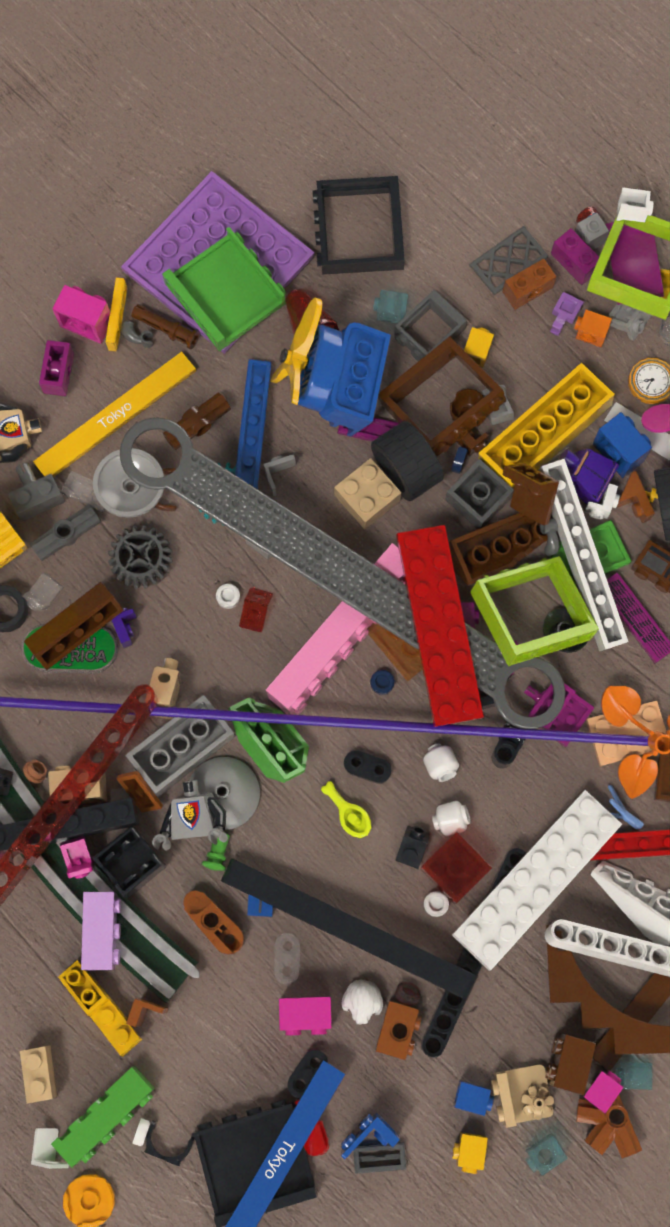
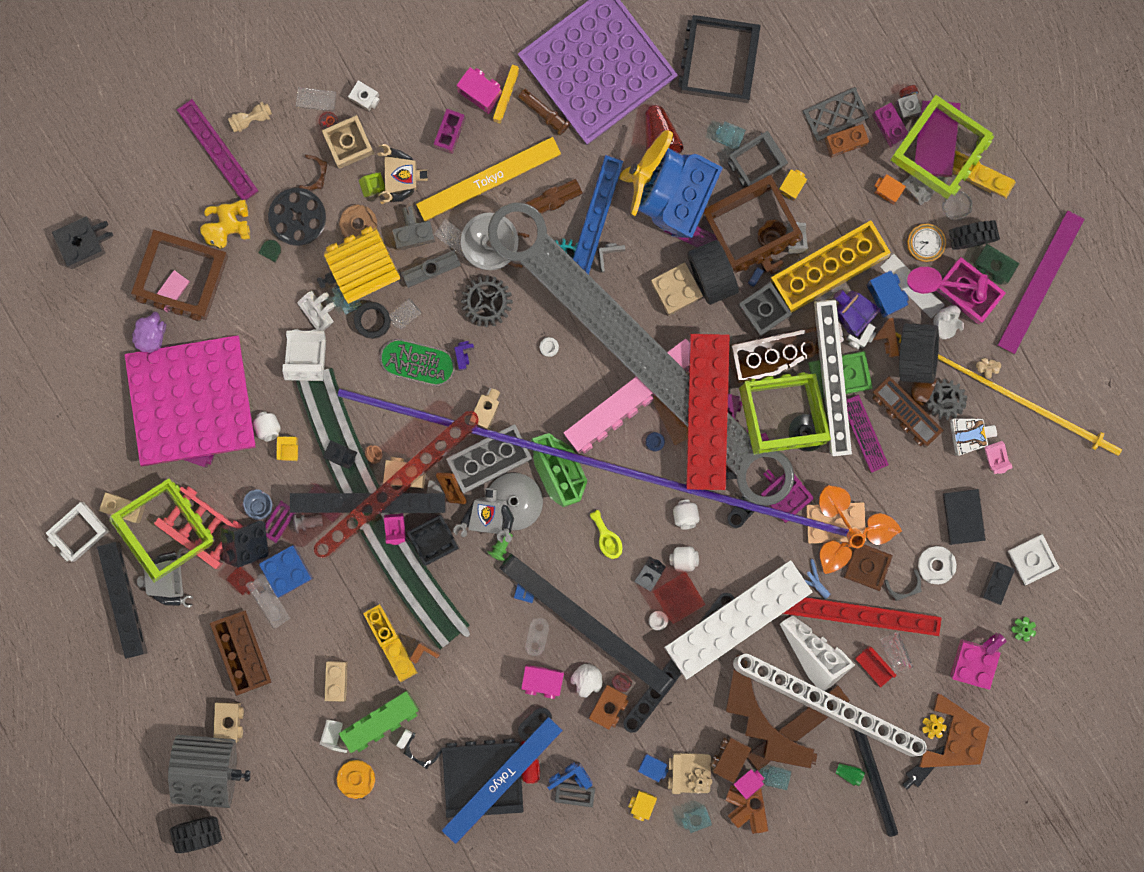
camera: 15 degrees right, 10 degrees up
reddish brown brick [23,582,124,671] -> none
lavender brick [81,892,121,970] -> none
dark grey arm [121,321,153,348] -> none
bright green panel [162,227,286,352] -> none
dark orange piece [183,891,244,955] -> none
clear red bracket [239,588,273,633] -> none
black plate [344,751,391,784] -> none
reddish brown bracket [502,463,559,525] -> none
dark grey arm [540,519,560,556] -> none
medium lavender plate [550,292,584,336] -> none
white window [616,188,653,222] -> none

